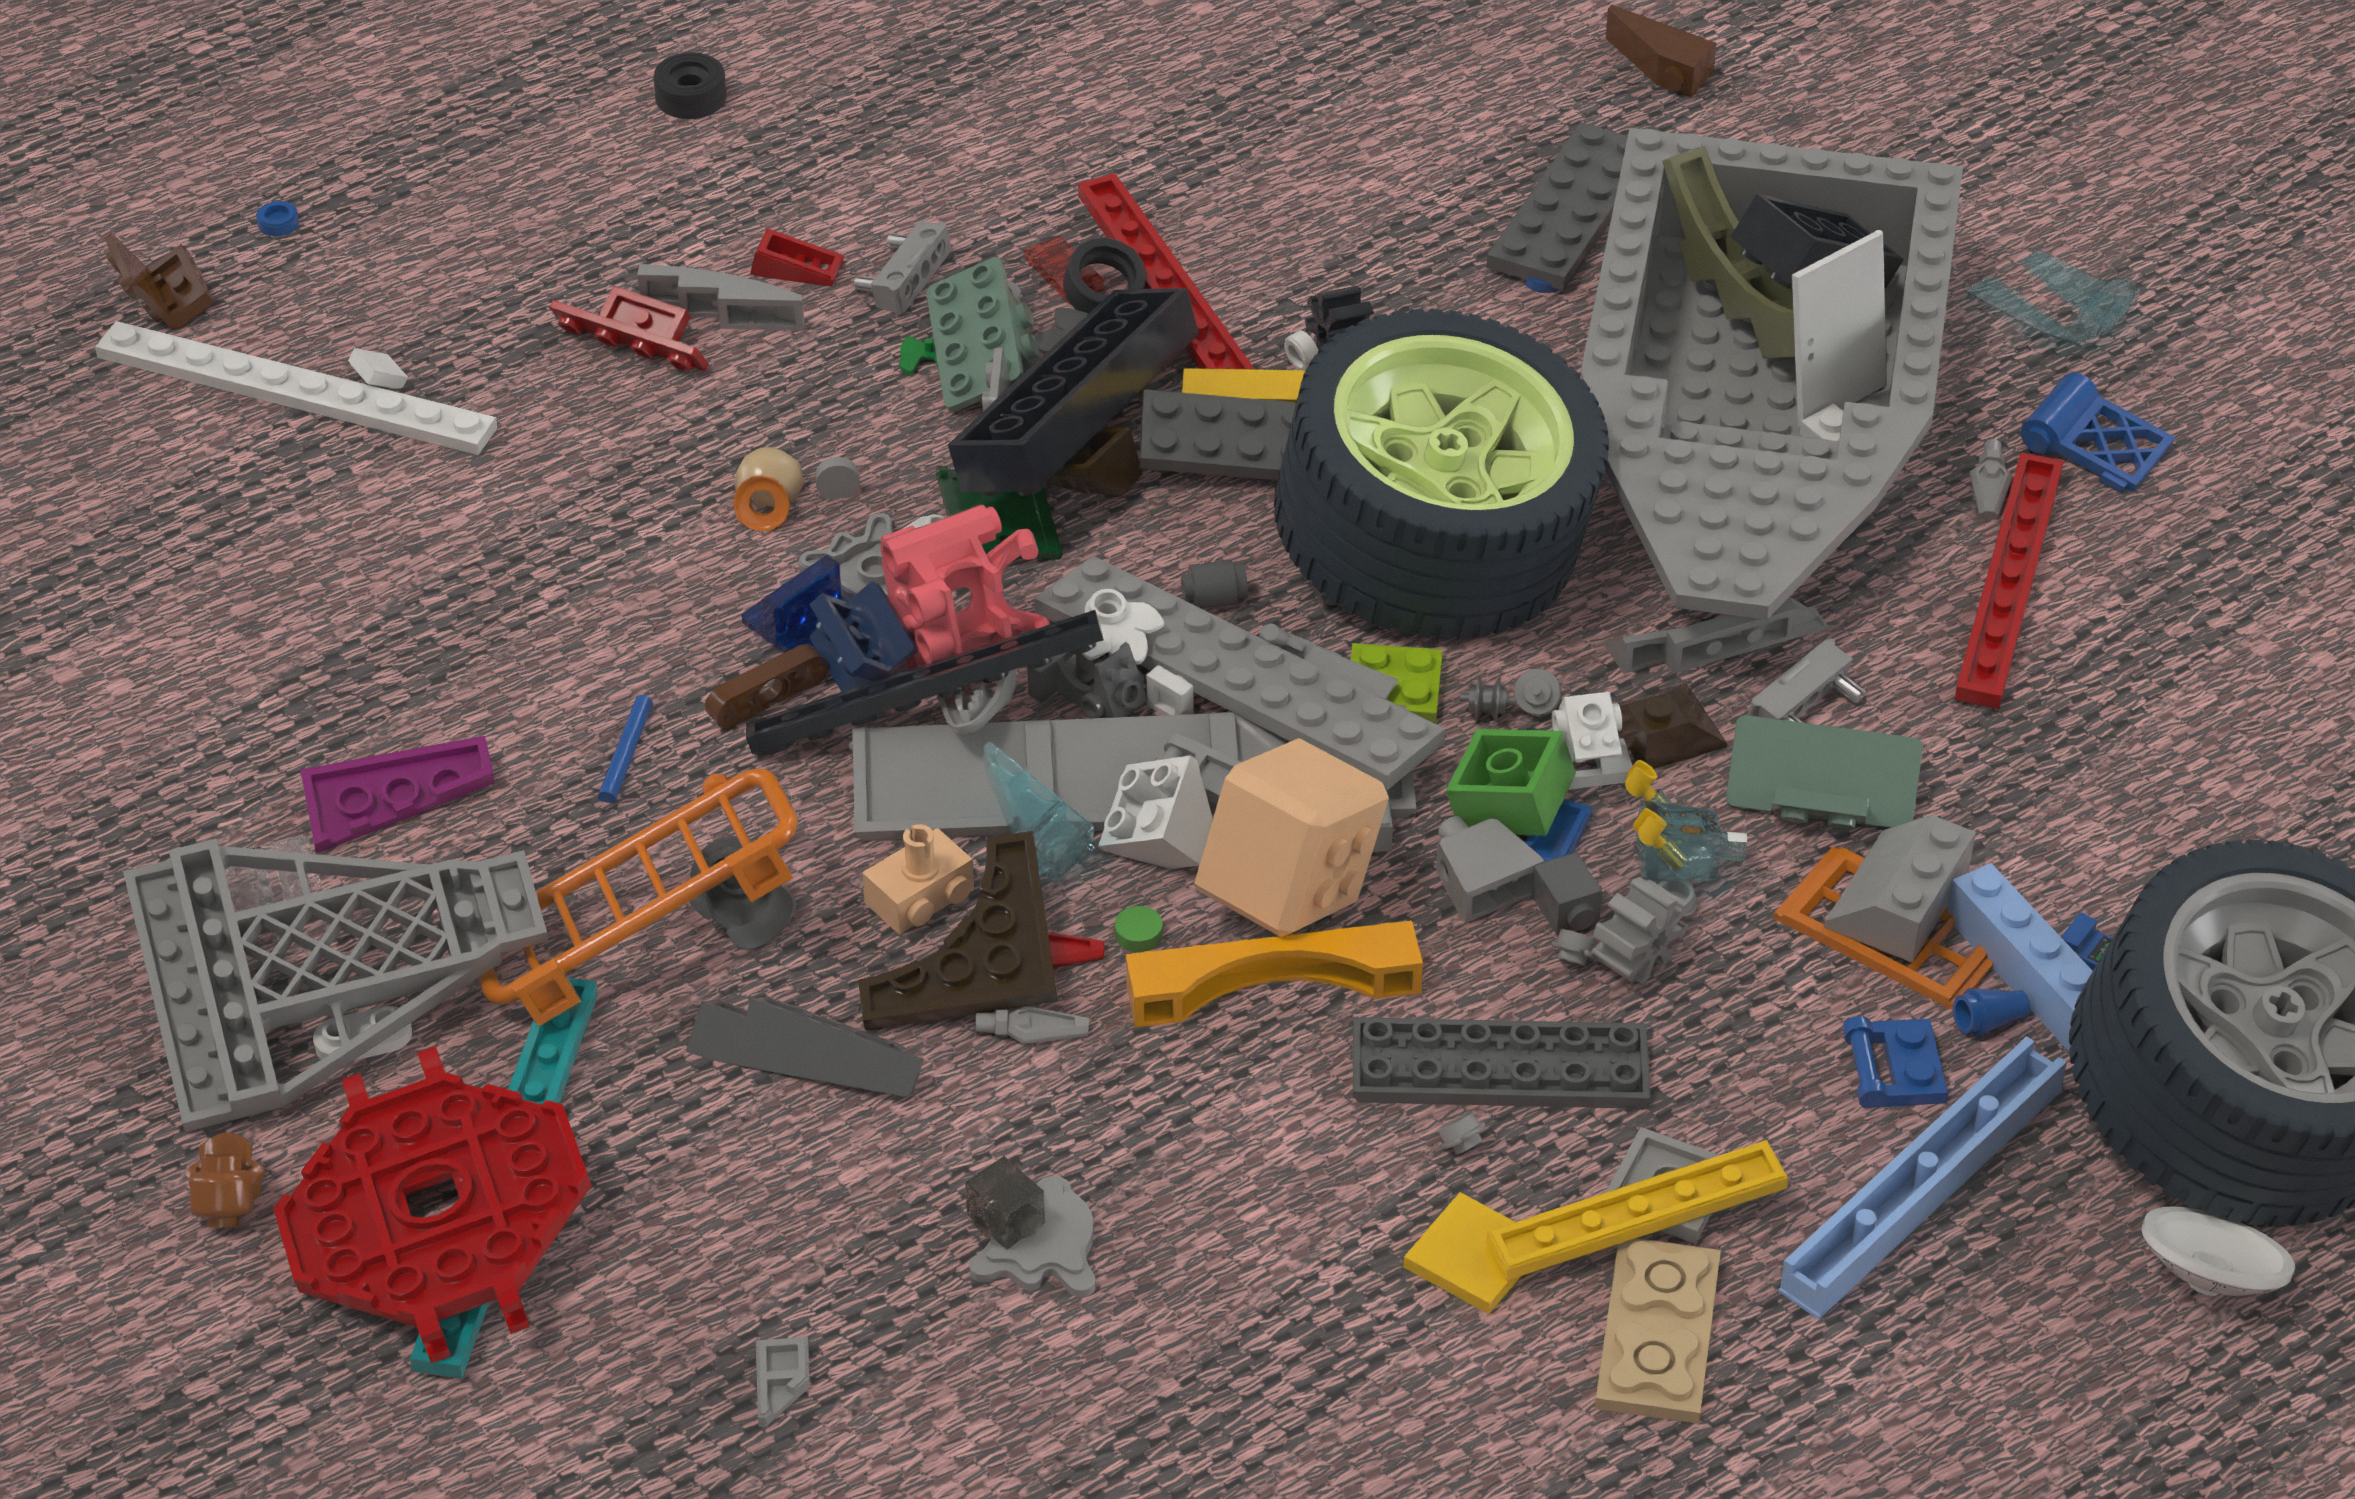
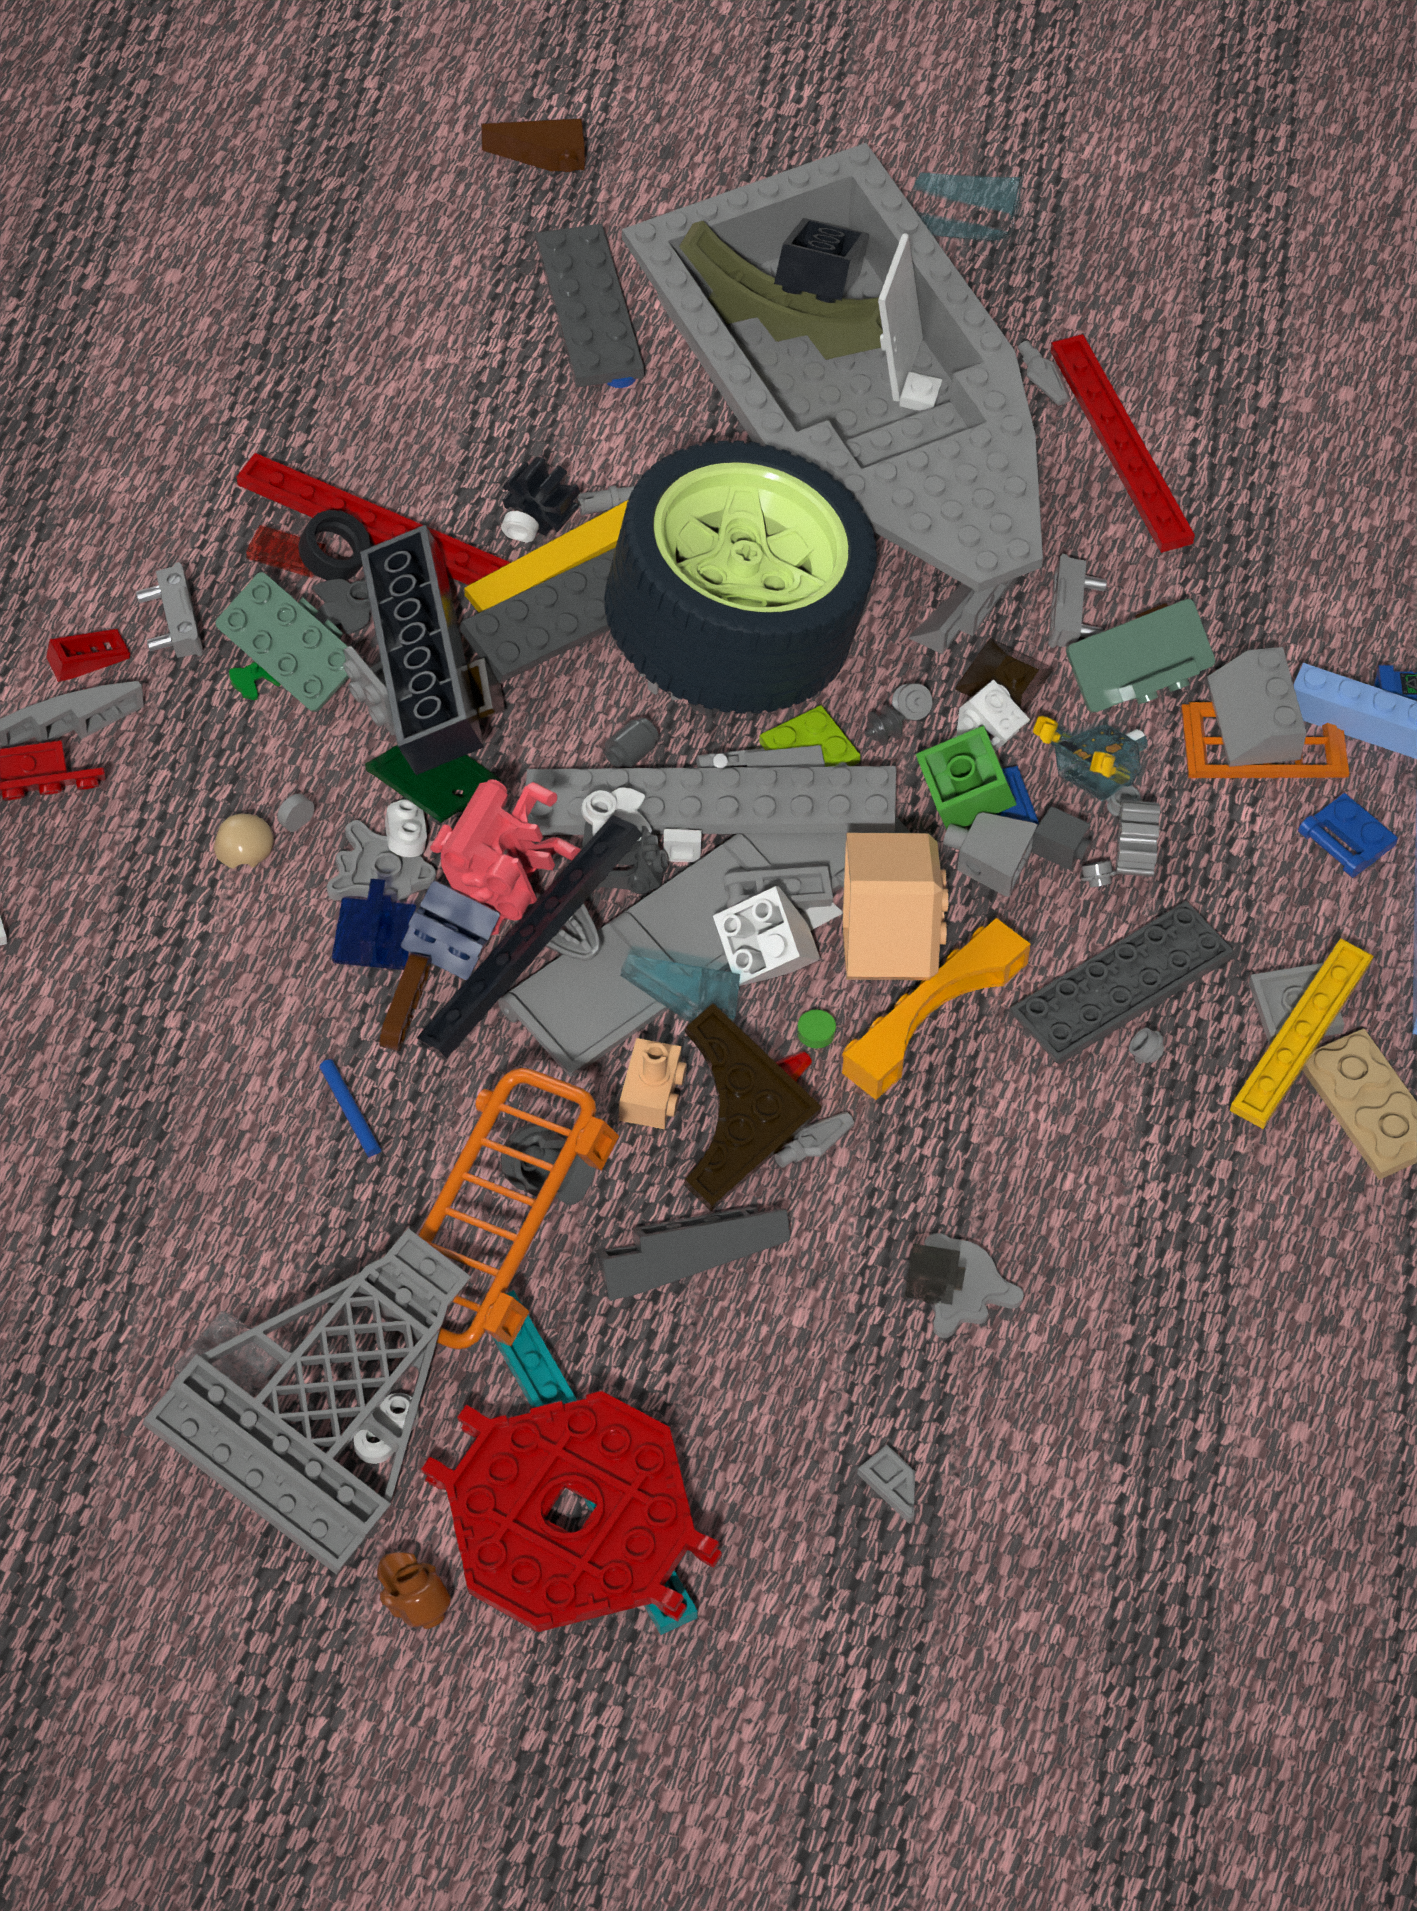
camera: 40 degrees left, 10 degrees up
magenta wing [300,736,494,853] -> none
orange piece [733,475,790,531] -> none
yellow tile [1403,1192,1521,1314] -> none
blue cone [1953,988,2030,1037] -> none
blue piece [2020,373,2175,493] -> none

